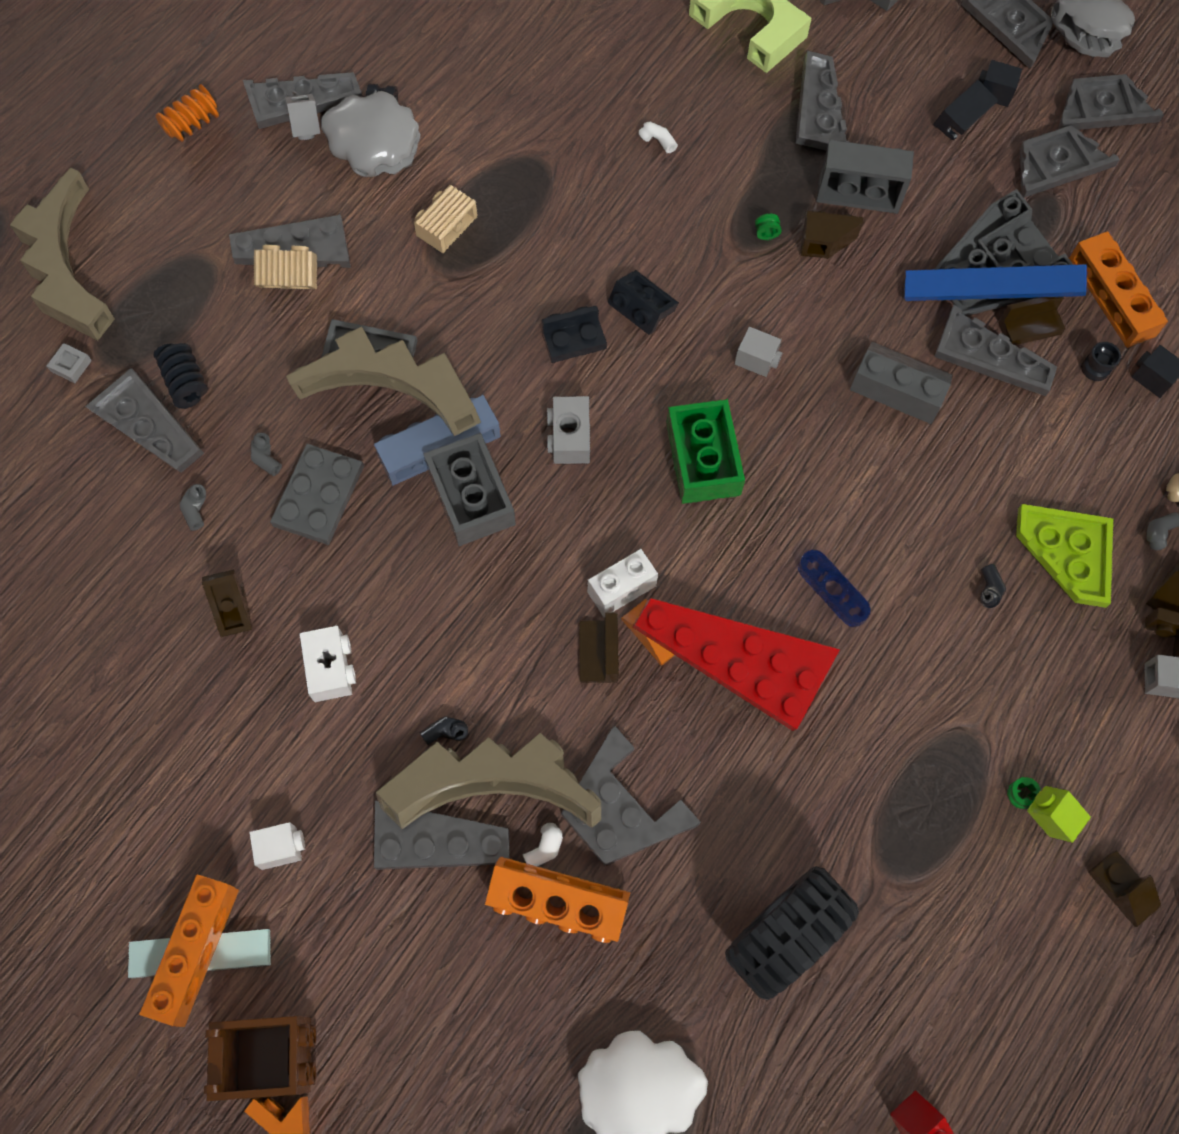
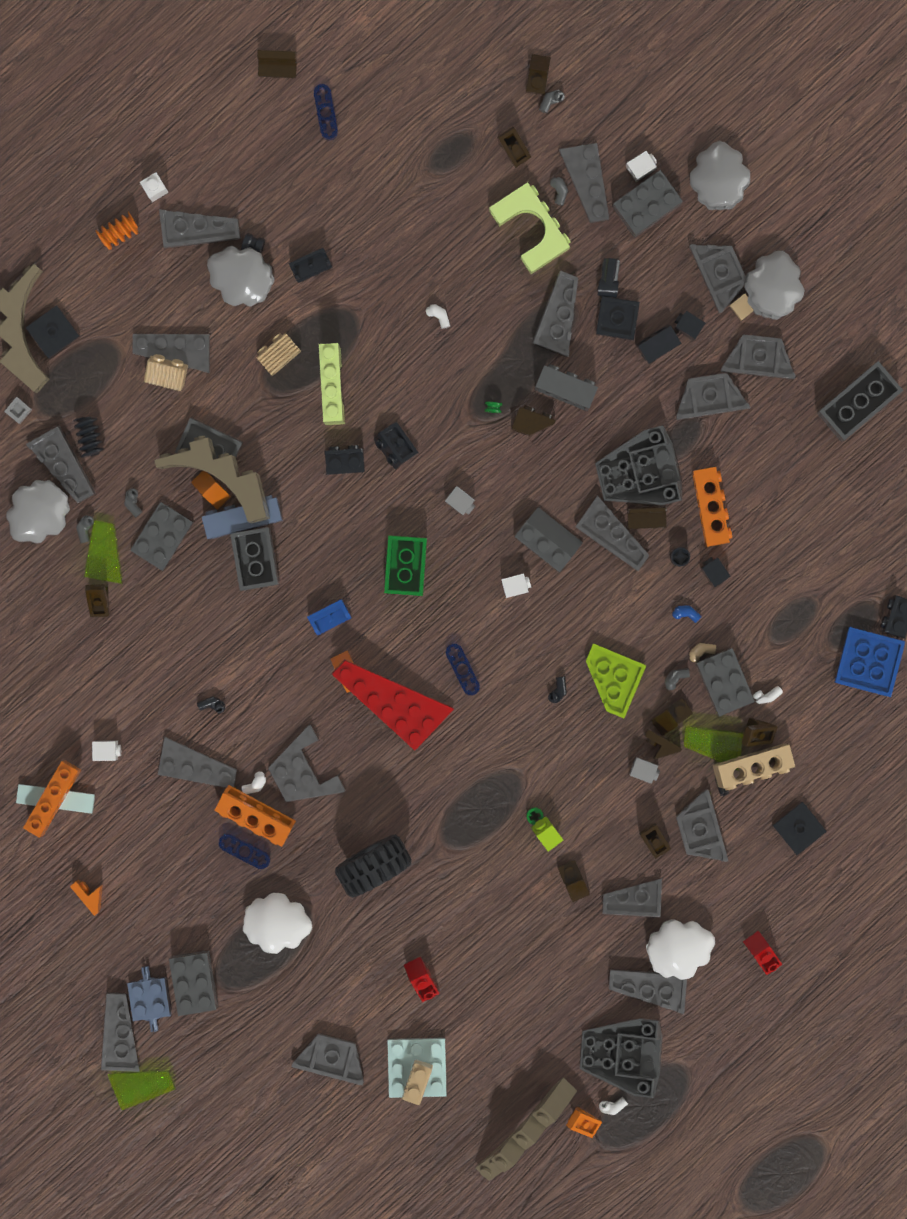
camera: 15 degrees right, 20 degrees up
reddish brown container [203,1016,317,1101] -> none
light grey brick [285,94,320,140] -> none
white brick [300,626,356,702] -> none
dark tan arch [376,733,601,829] -> none
light grey brick [547,396,590,464] -> none
dark brown panel [579,613,619,683] -> none
white brick [587,549,658,617] -> none
blue tile [905,264,1087,301] -> none
none -> light grey piece [6,480,70,544]
none -> black plate [26,305,80,359]
none -> clear neon green wing [84,520,123,584]
none -> white brick [140,172,168,202]
none -> orange slope [191,471,231,510]
none -> clear blue beam [219,834,271,869]
none -> black hinge [289,247,333,283]
none -> blue hinge [307,599,352,635]
none -> yellowish green arch [319,343,345,425]
none -> white brick [501,574,531,598]
none -> black plate [596,296,640,341]
none -> black piece [597,258,620,298]
none -> blue arm [672,605,702,623]
none -> tan tile [730,294,753,321]

